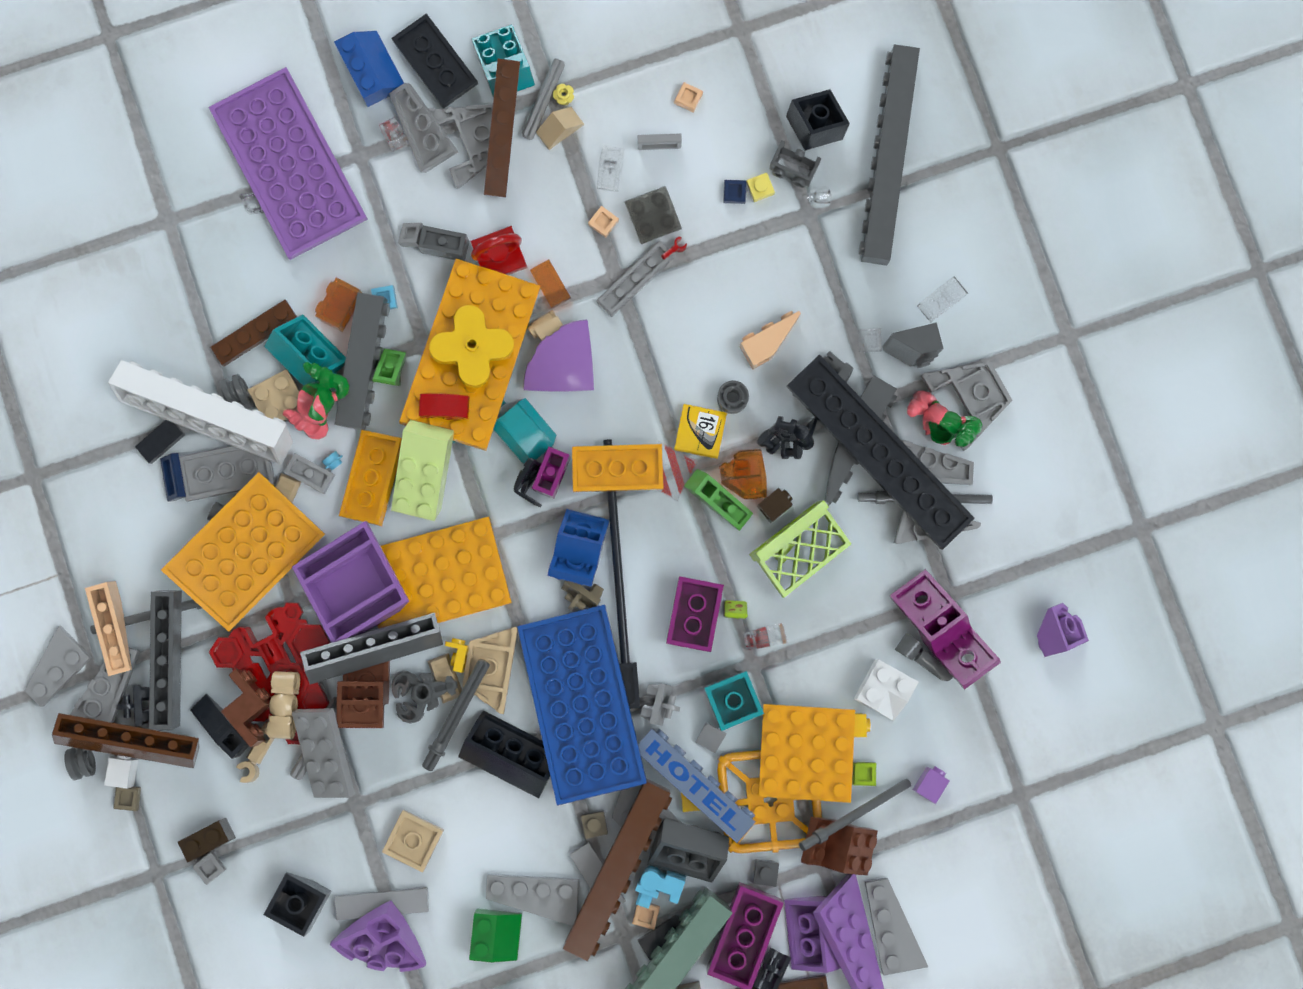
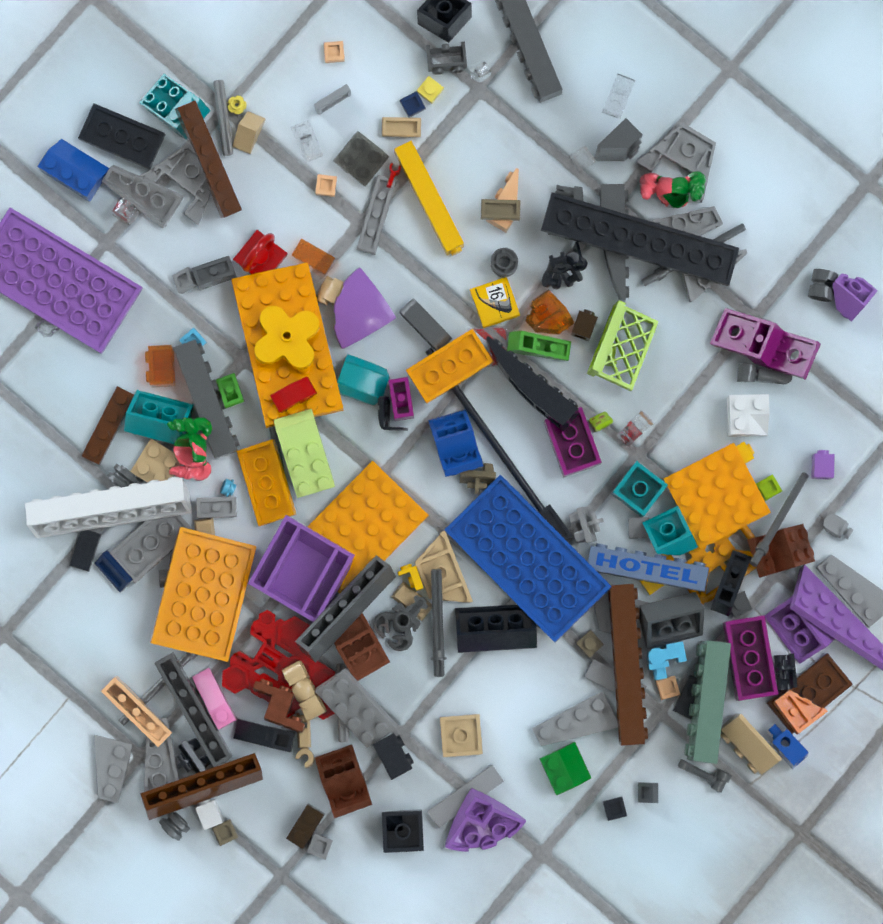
camera: 30 degrees left, 0 degrees up
none -> bright pink slope [192,668,238,730]
none -> copper bracket [315,744,373,818]
none -> black brick [373,733,414,780]
none -> tan tile [382,117,421,137]
none -> yellow brick [394,140,464,256]
none -> dark grey beam [399,298,452,351]
none -> dark tan tile [481,199,521,221]
none -> black slope [486,336,579,432]
none -> teal slope [642,506,698,556]
none -> black slope [710,550,752,617]
none -> dark grey wheel [808,269,838,302]
none -> light grey arm [823,514,853,540]

